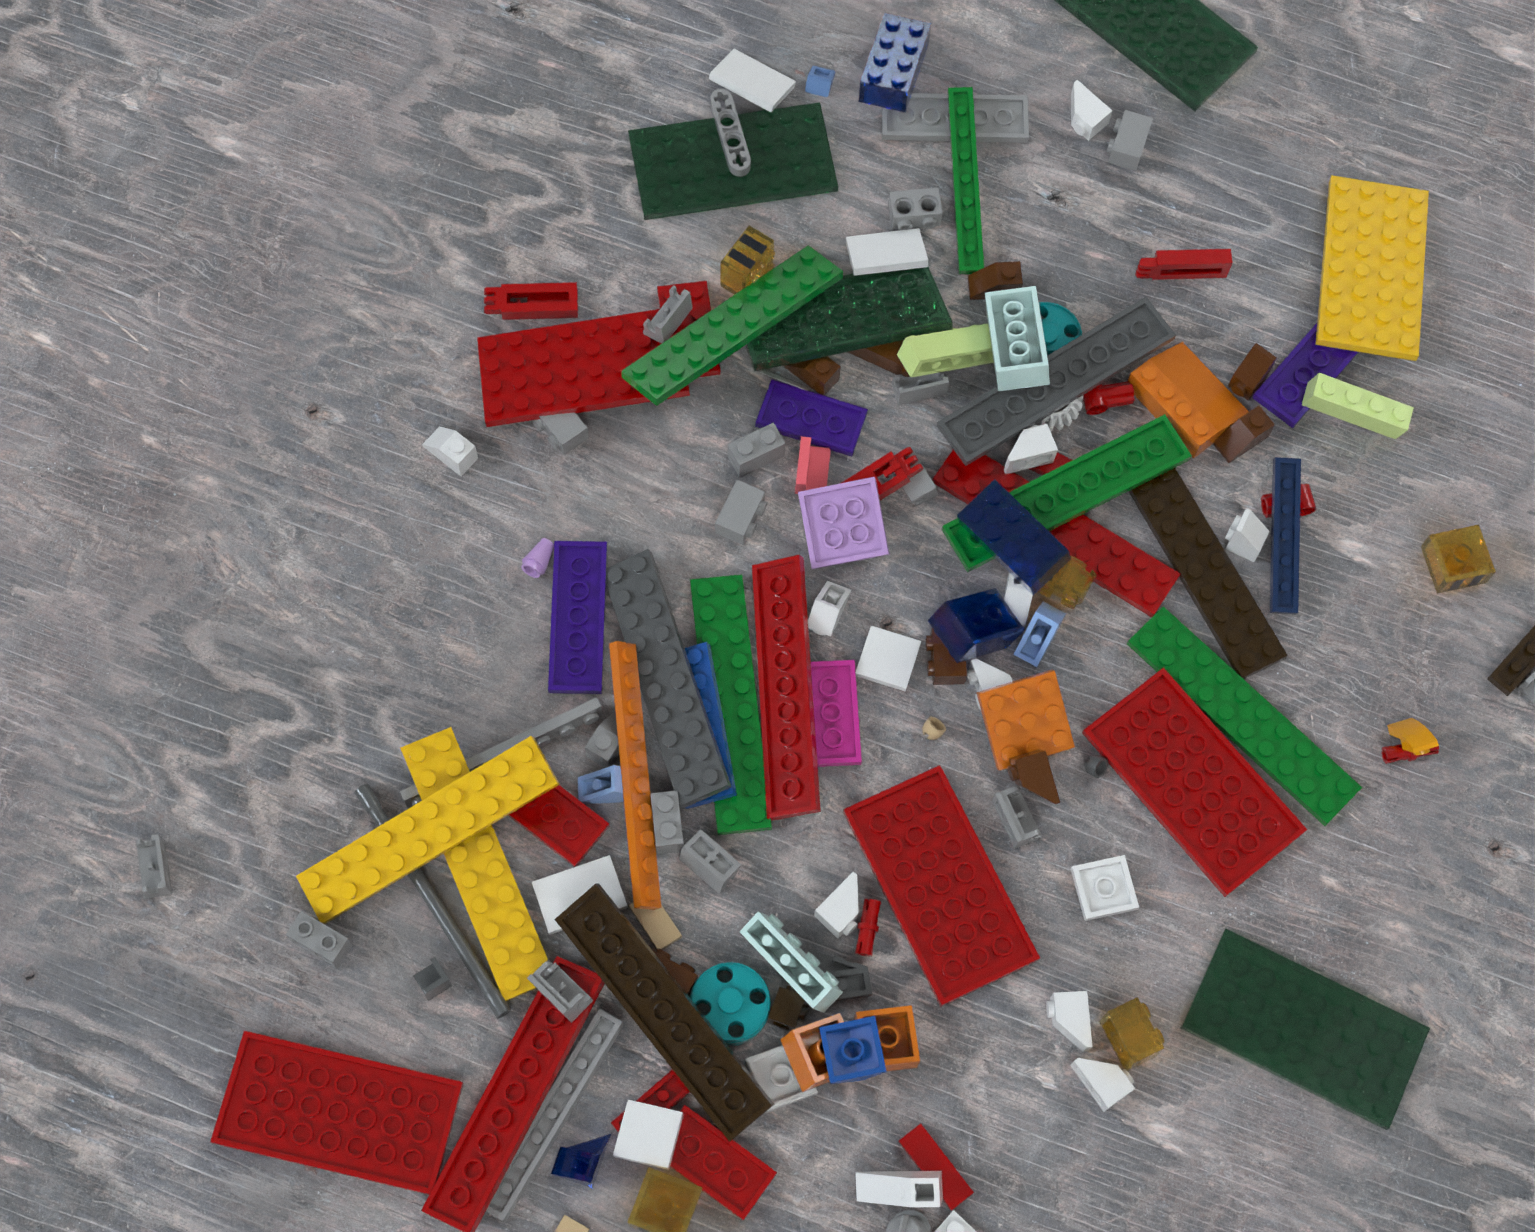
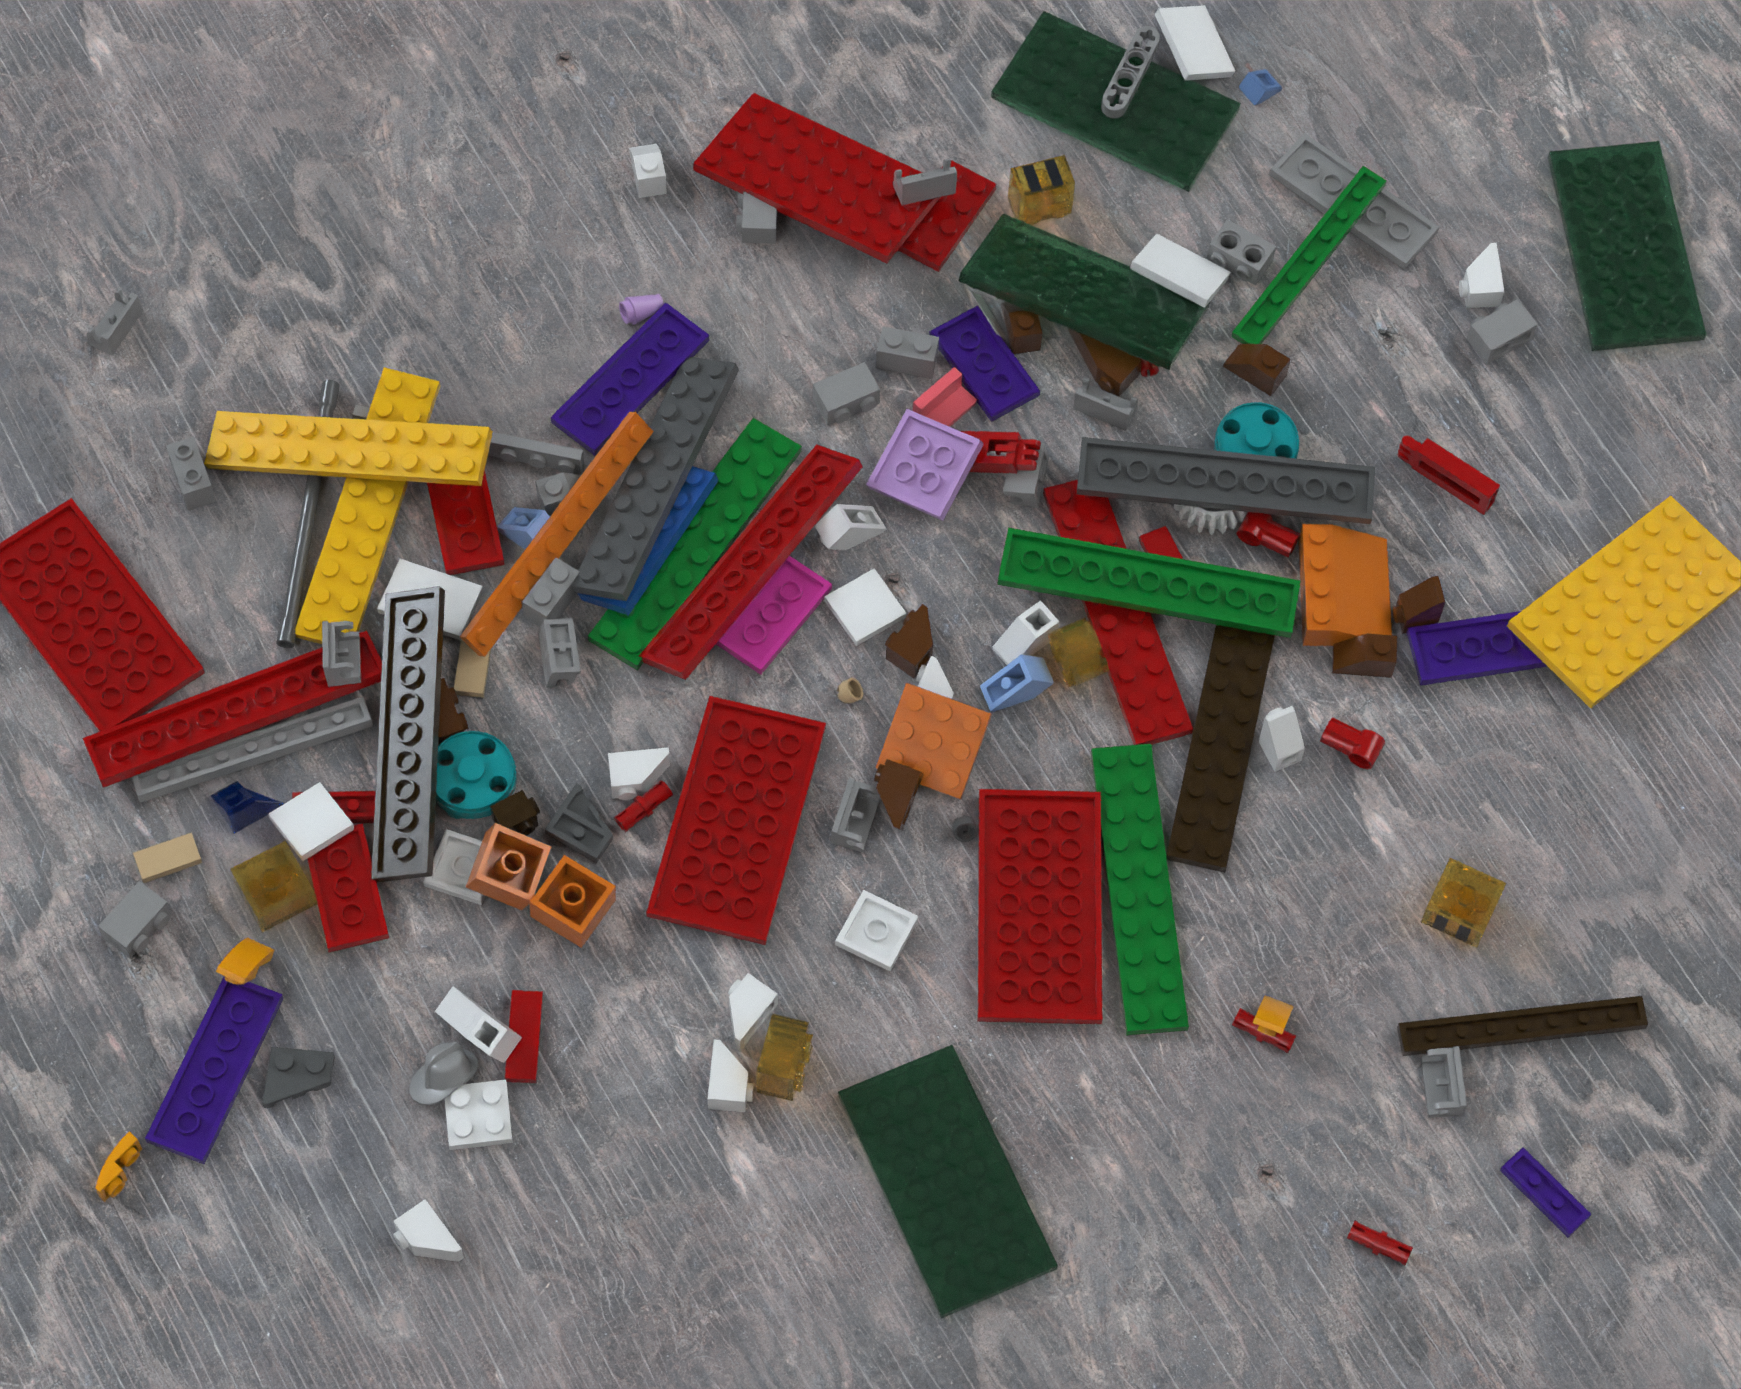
camera: 40 degrees right, 5 degrees down
dark grey panel [413,957,452,1001] -> none
red hinge [484,282,578,320] -> none
green plate [622,245,843,406] -> none
light aqua brick [740,911,843,1013] -> none
blue slope [819,1016,887,1084] -> none
clear blue brick [858,13,931,113] -> none
yellowish green brick [897,324,994,377] -> none
clear blue brick [928,588,1025,663] -> none
clear blue brick [956,479,1071,595] -> none
light aqua brick [985,286,1050,391] -> none
white slope [1004,424,1058,474] -> none
dark blue plate [1270,457,1301,615] -> none
yellowish green brick [1302,373,1414,439] -> none

